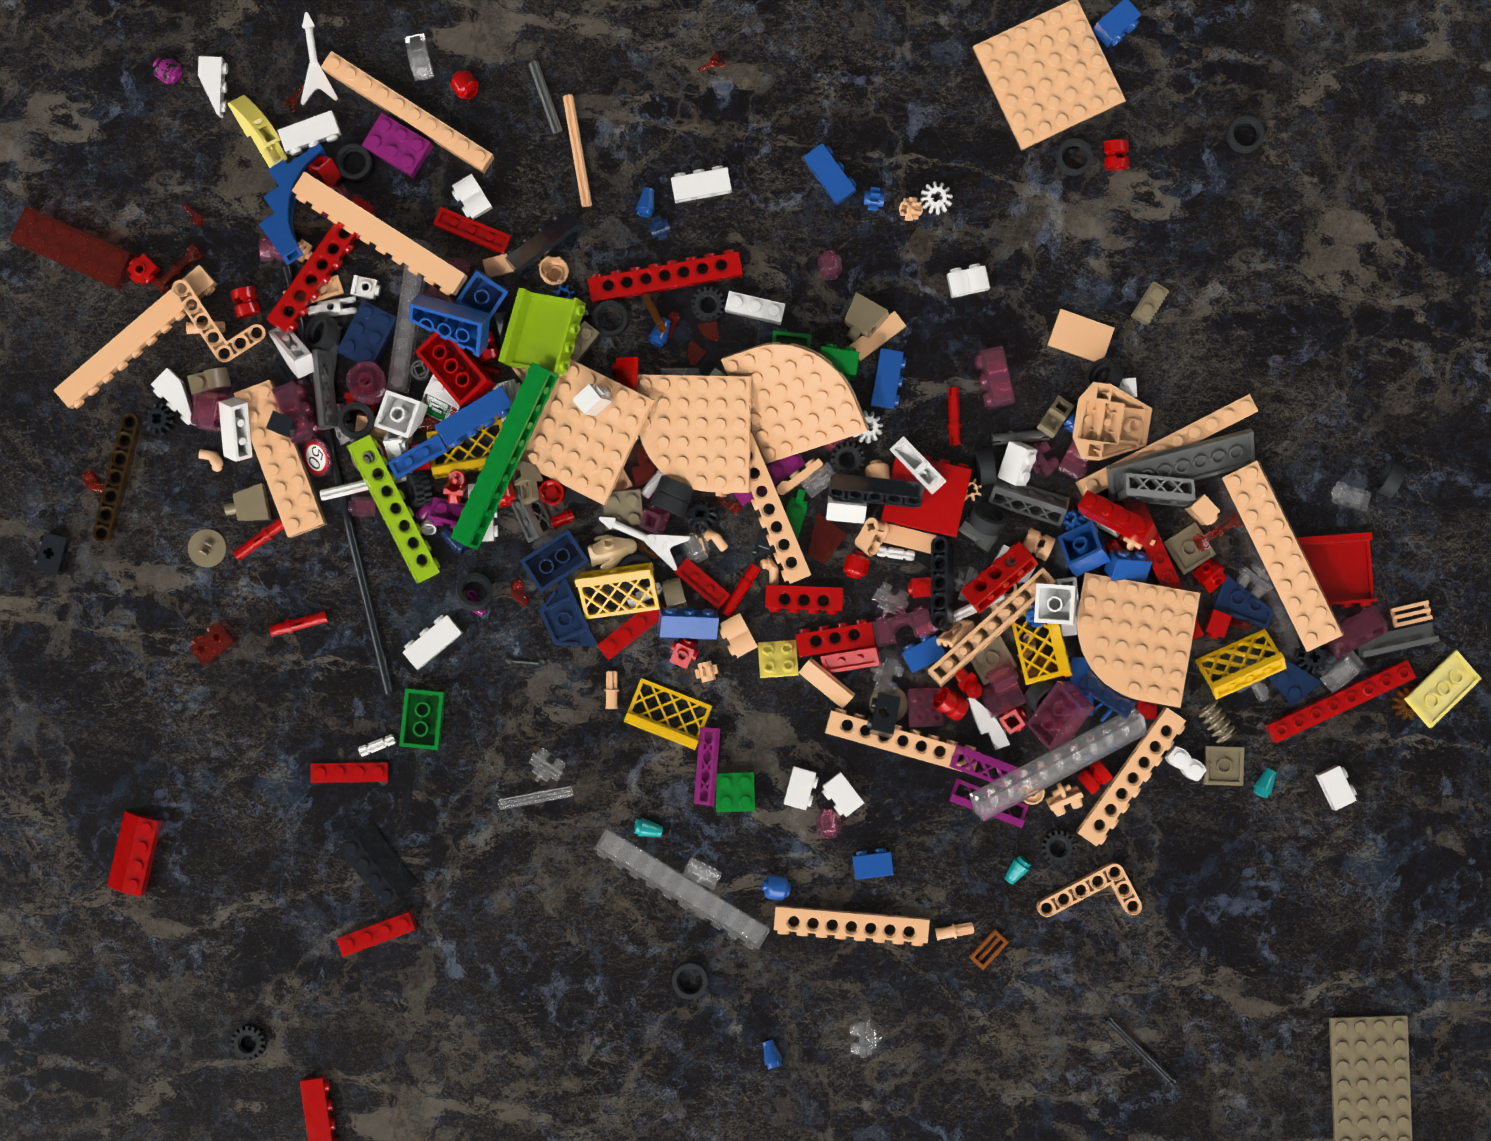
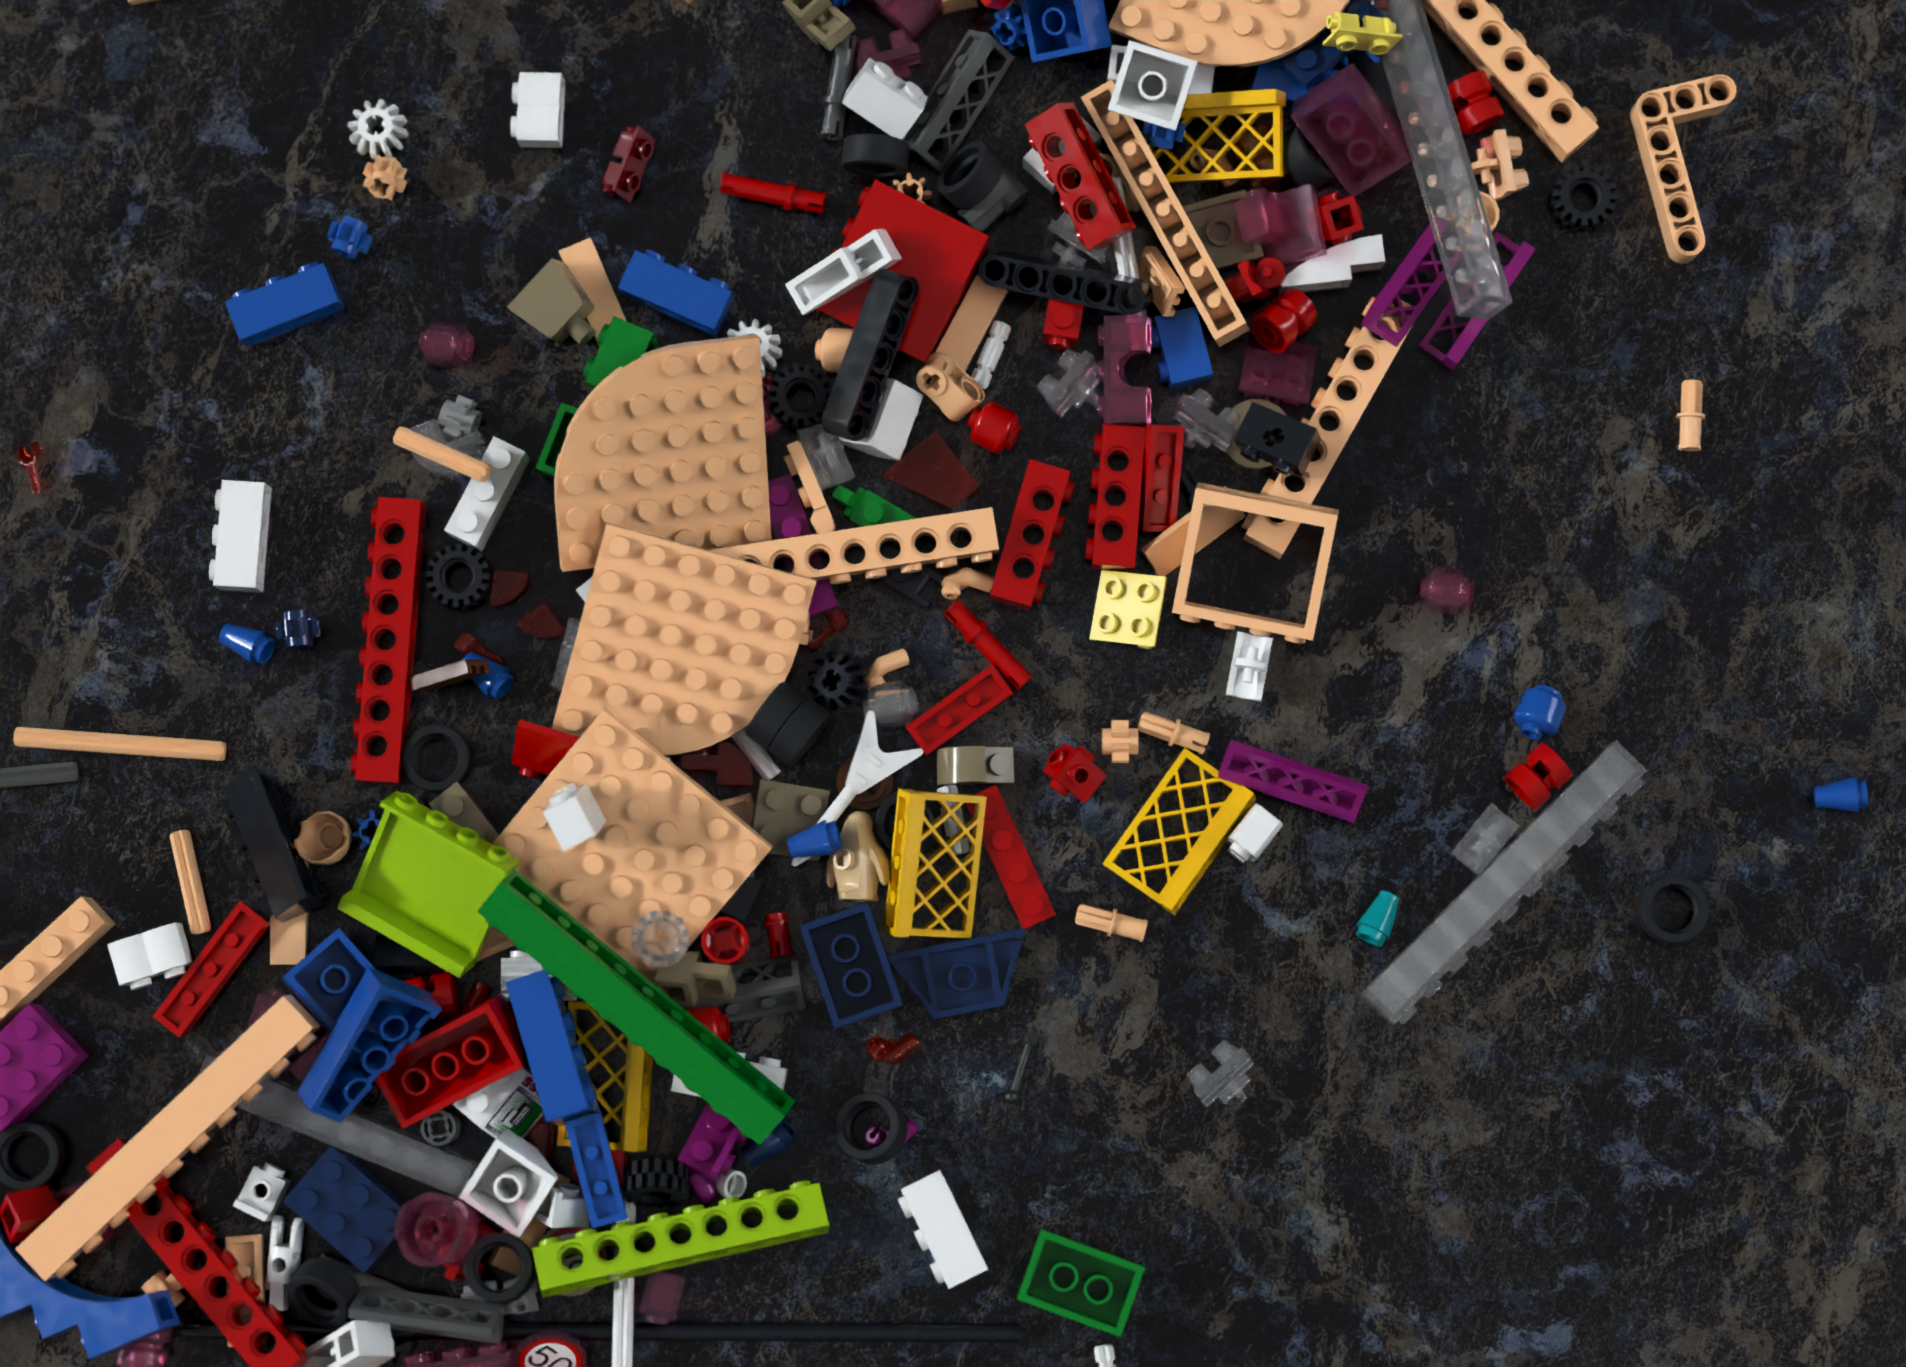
camera: 75 degrees left, 5 degrees down
red hips [443,469,470,504] -> none
clear axle [498,786,574,810] -> none
clear pink brick [639,506,670,534] -> none
brick [657,607,719,639] -> none
green brick [716,771,755,812] -> none
light nougat brick [718,613,758,658] -> none
light nougat brick [774,905,930,946] -> none
white brick [783,766,819,810] -> none
white brick [822,772,864,817] -> none
clear hips [850,1020,882,1058] -> none
blue brick [852,848,894,880] -> none
dark orange tile [969,928,1009,970] -> none
clear pink brick [975,346,1015,410] -> none
teal cone [1004,855,1031,885] -> none
light nougat wheel [1022,528,1055,561] -> none
none -> light nougat axle [170,830,211,935]
none -> light nougat axle [393,427,492,482]
none -> clear brick [410,418,488,478]
none -> light grey gear [438,395,482,441]
none -> dark red hinge [601,126,656,204]
none -> clear gear [631,910,689,968]
none -> blue cone [787,820,843,859]
none -> light nougat axle [1138,712,1210,755]
none -> light nougat window [1172,482,1339,644]
none -> white hips [1225,631,1273,702]
none -> white brick [1226,804,1283,863]
none -> light yellow hinge [1323,12,1403,55]
none -> red wheel [1504,742,1573,810]

